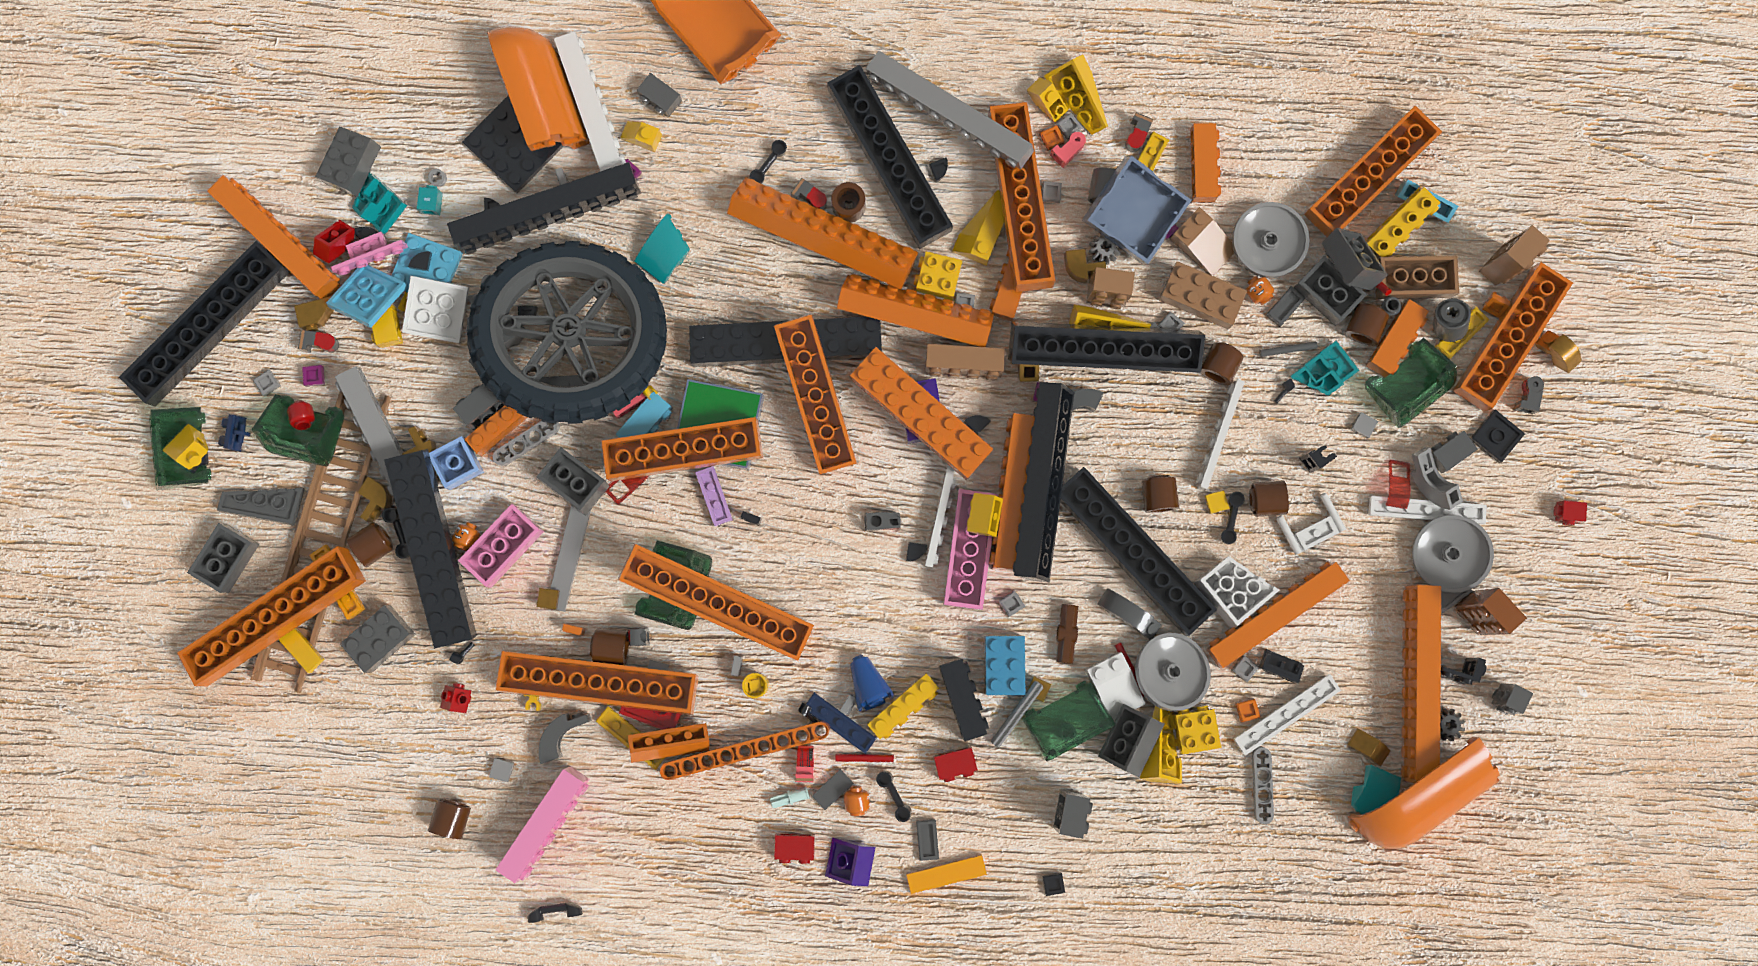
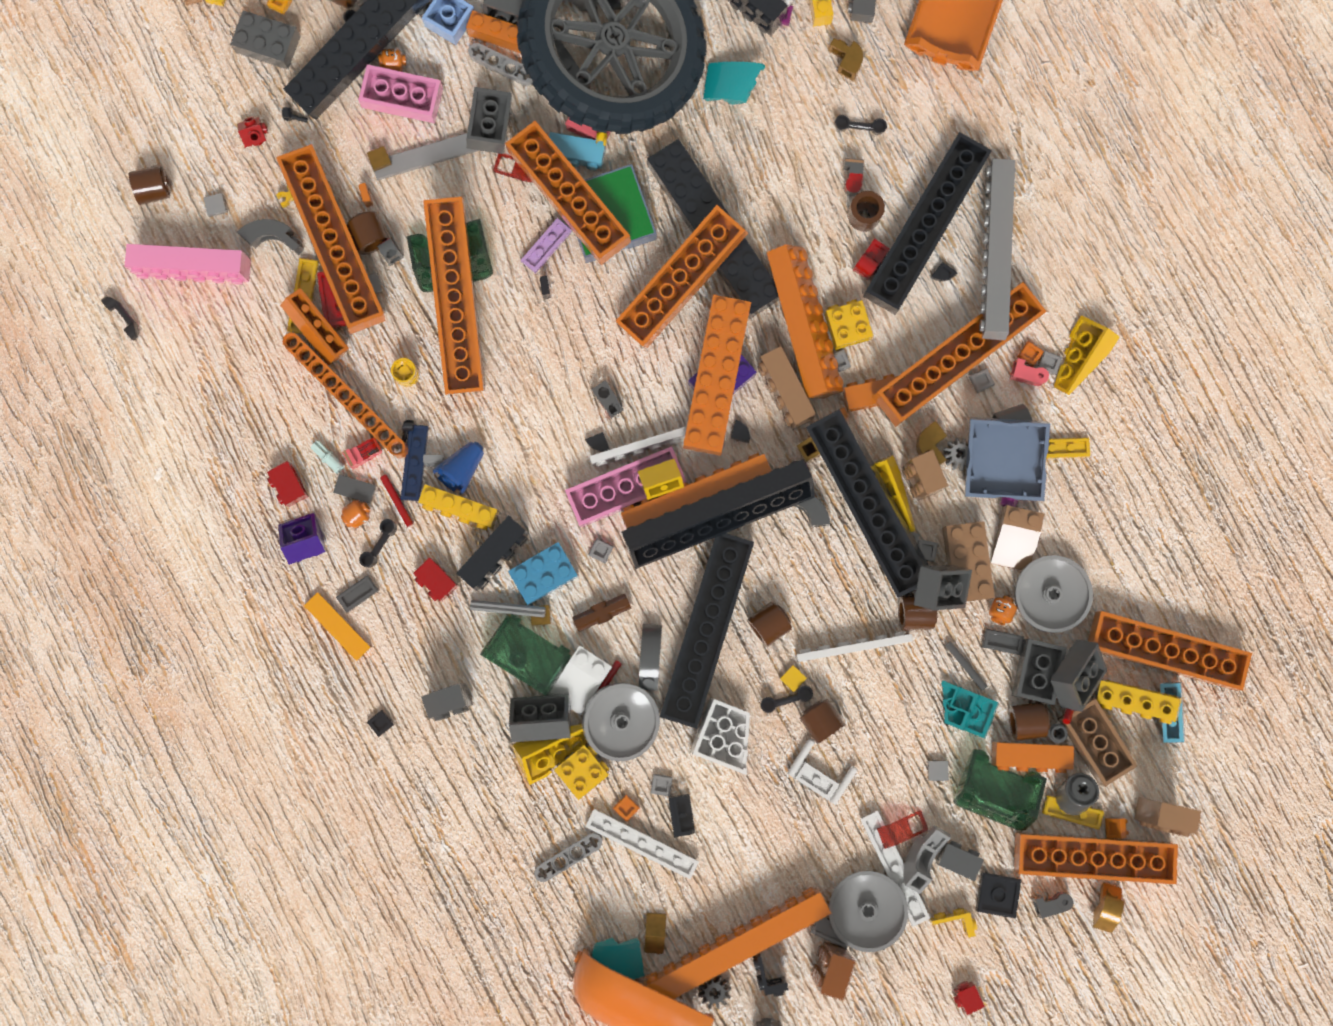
camera: 55 degrees right, 0 degrees up
orange brick [727,177,918,289] -> none
light grey tile [731,656,743,676] -> none
yellow wedge [952,190,1004,266] -> none
yellow slope [1027,77,1068,123] -> none
leg [1125,112,1153,152] -> none
orange brick [1190,123,1221,202] -> none
orange brick [1206,561,1350,668] -> none
black hand [1274,379,1295,404] -> none
black hinge [1299,446,1337,473] -> none
none -> pearl gold brick [828,38,863,81]
none -> red plate [853,239,890,281]
none -> dark grey brick [914,565,972,610]
none -> yellow bracket [929,908,977,938]

